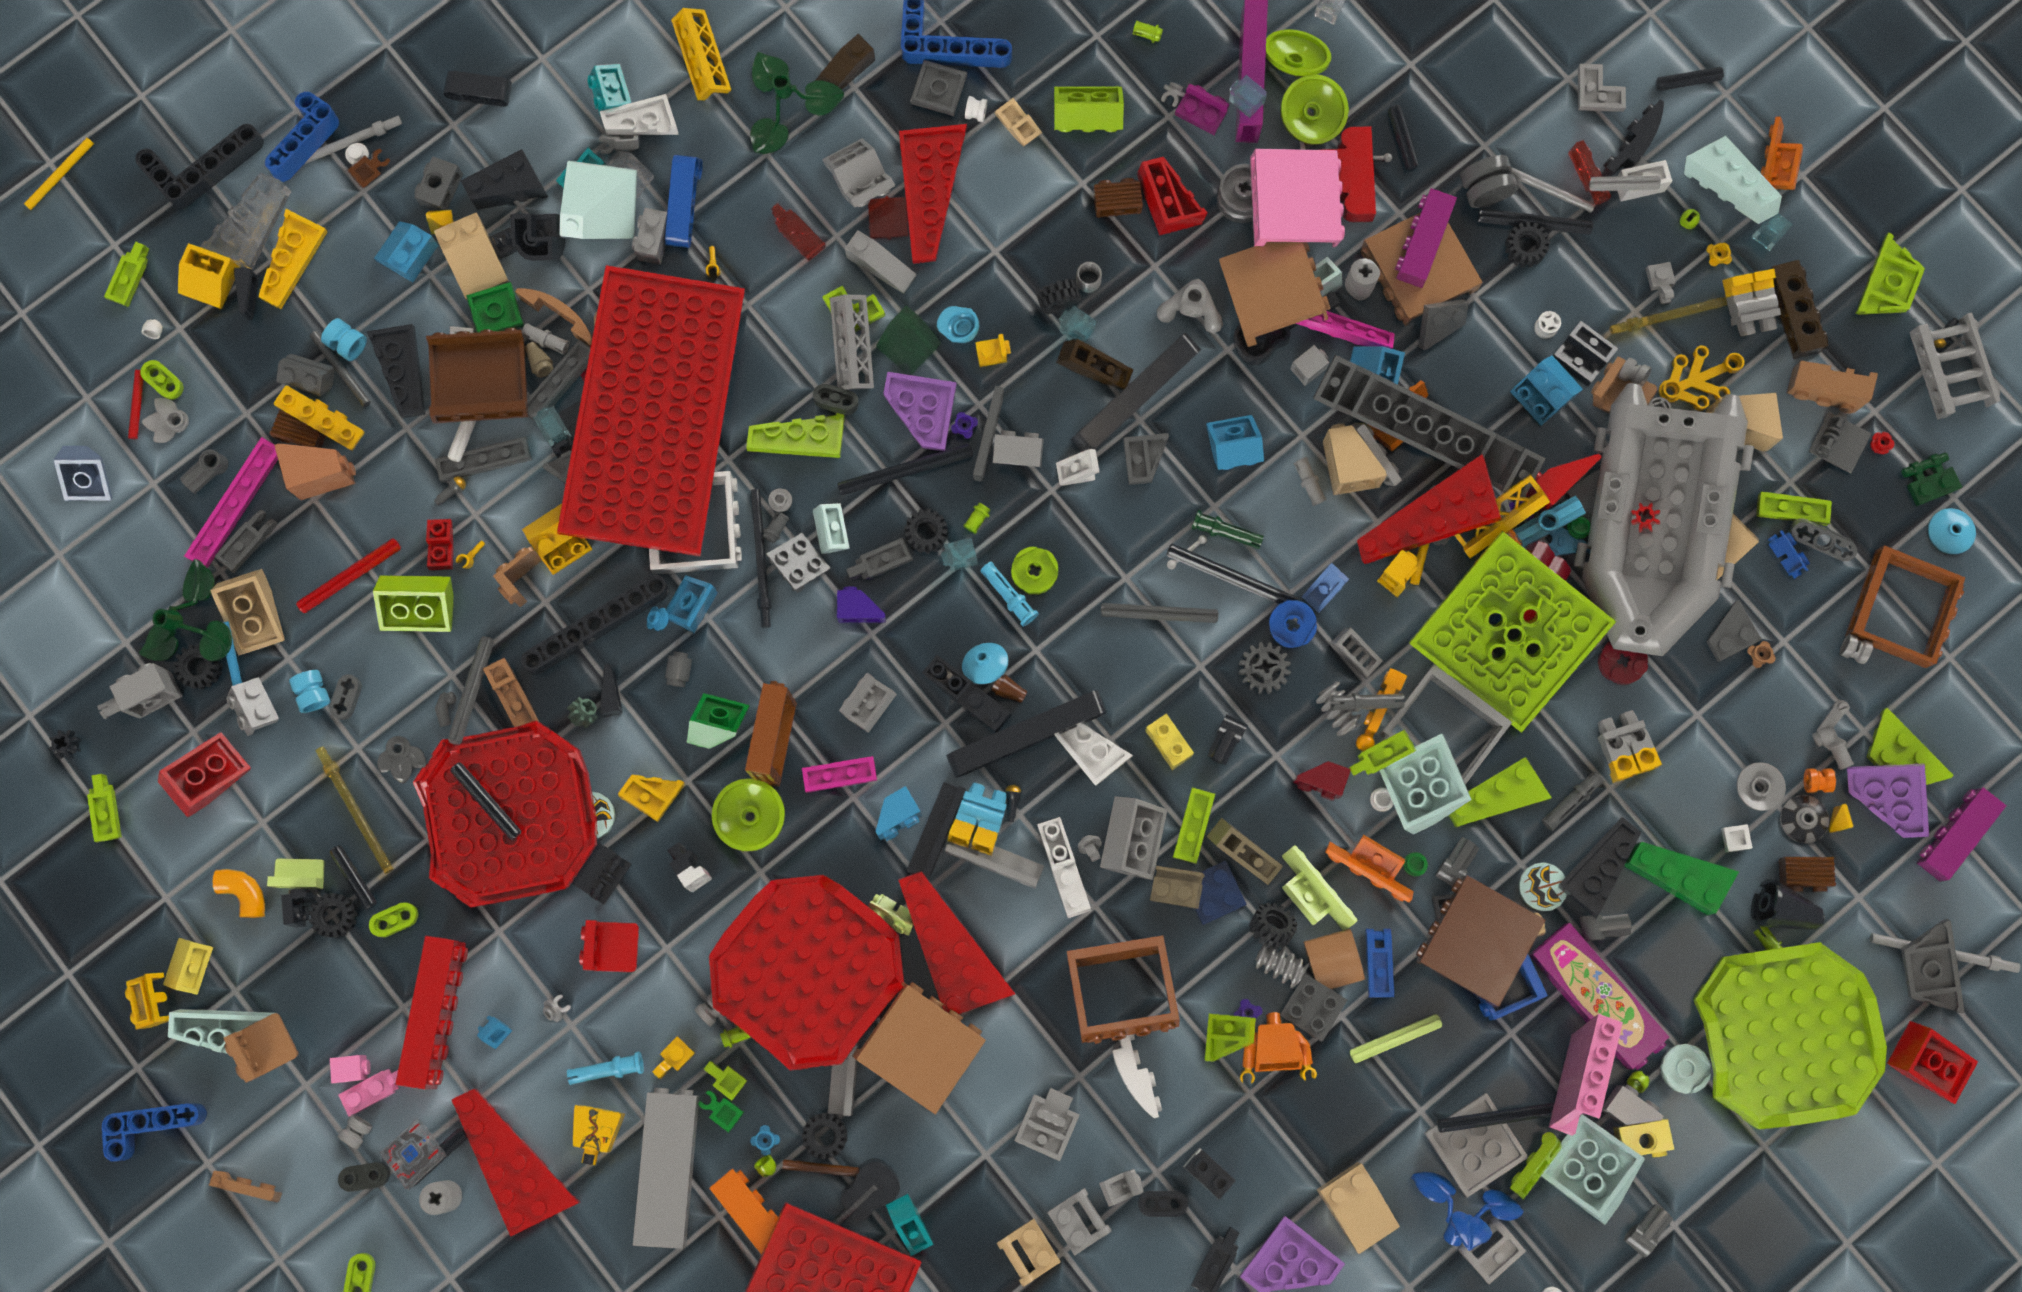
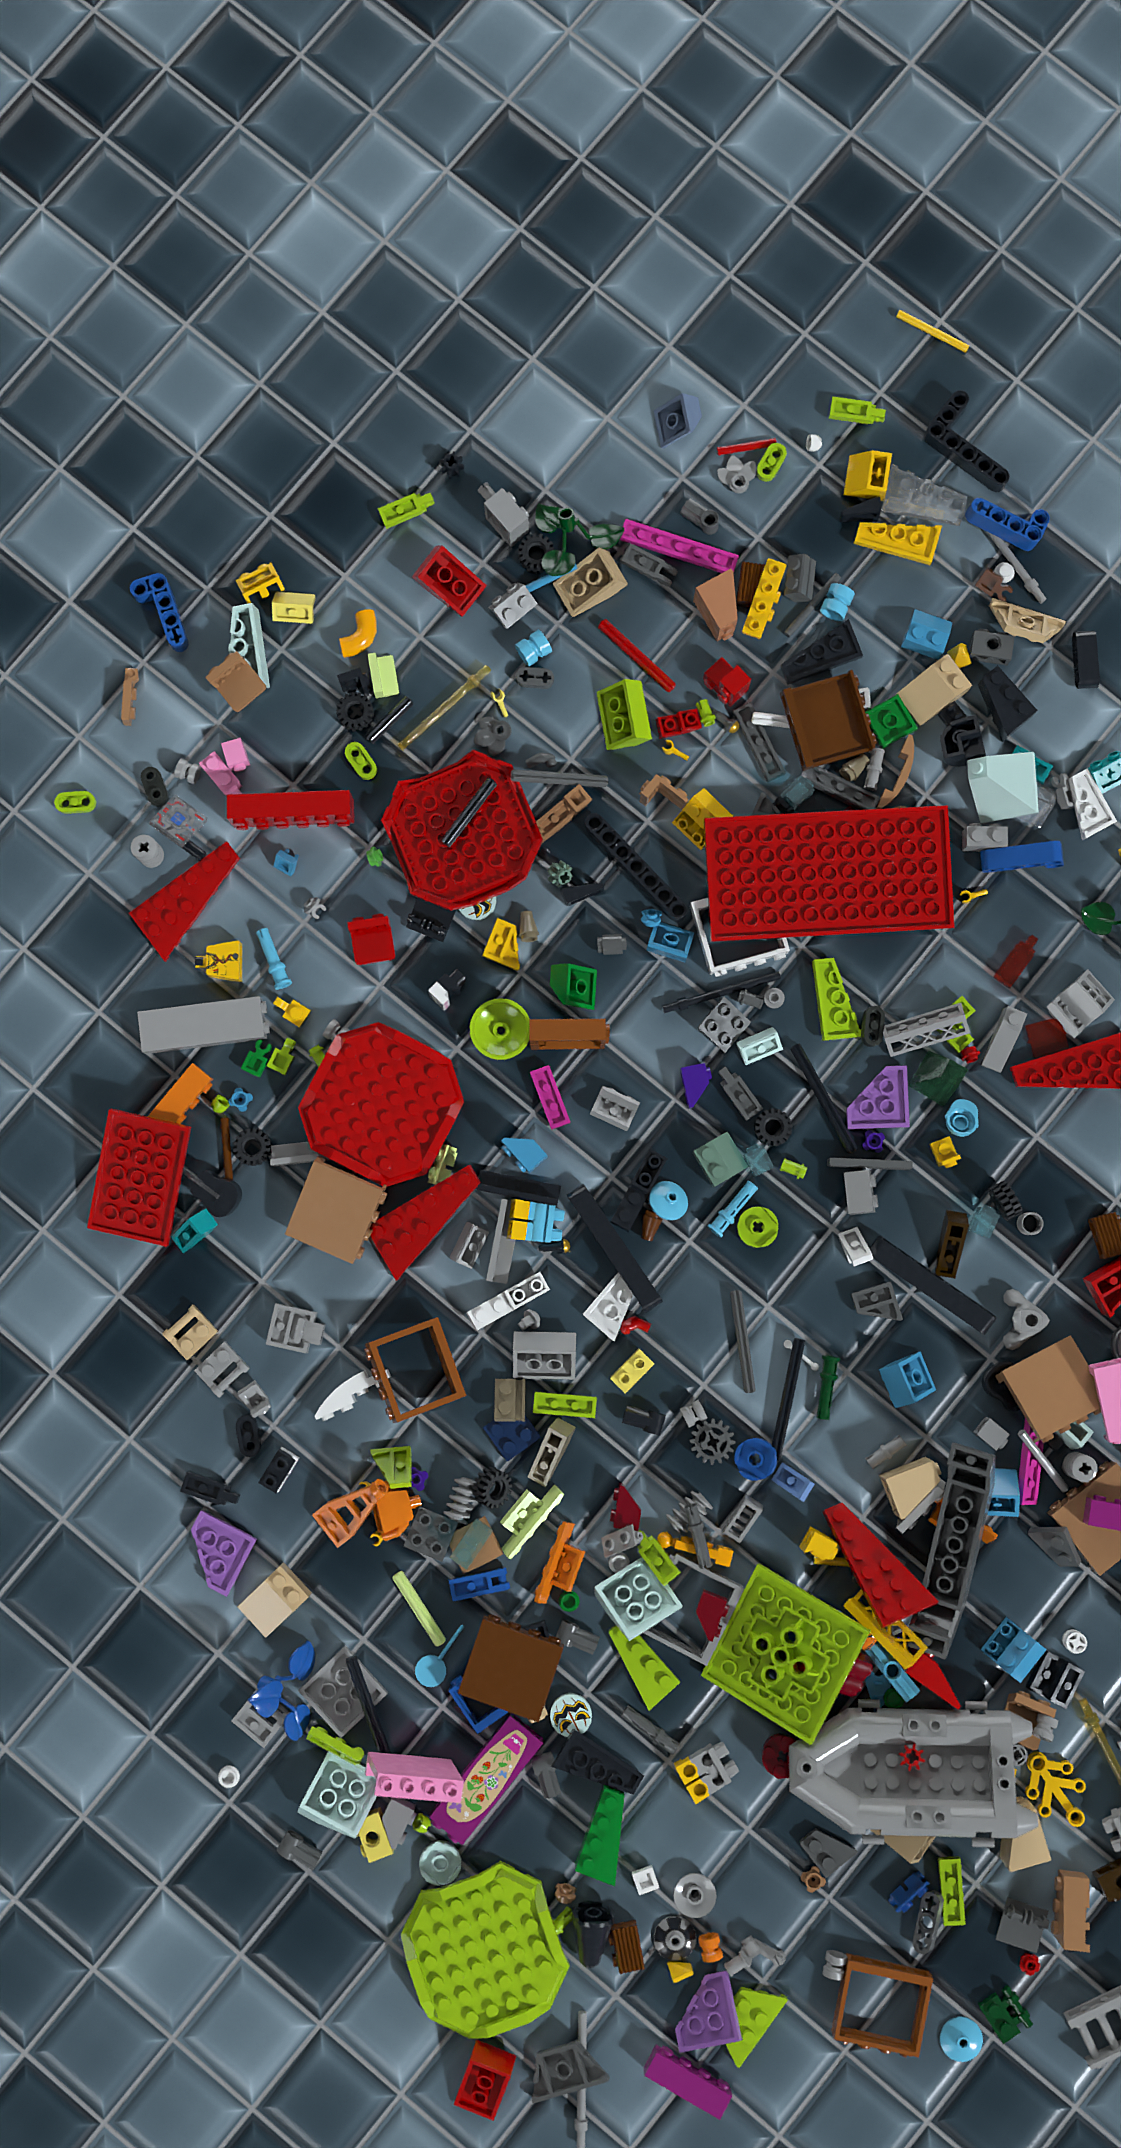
camera: 80 degrees right, 5 degrees up
none -> orange plate [312,1479,388,1548]
none -> bright green plate [366,847,383,867]
none -> medium azure piece [415,1625,464,1687]
none -> light grey slope [450,1222,489,1269]
none -> clear light blue slope [450,1518,494,1570]
none -> light yellow hand [490,689,508,717]
none -> dark tan cone [519,911,539,942]
none -> medium nougat plate [555,1883,576,1904]
none -> light grey hinge [601,1524,643,1558]
none -> red arm [620,1316,652,1335]
none -> light grey wheel [680,1400,707,1427]
none -> sand green slope [692,1132,748,1187]
none -> lime pin [695,699,716,727]
none -> dark red slope [696,1589,730,1642]
none -> red brick [703,657,751,707]
none -> red plate [960,1046,980,1063]
none -> tan wing [989,598,1066,643]
none -> light grey bar [1018,1430,1069,1492]

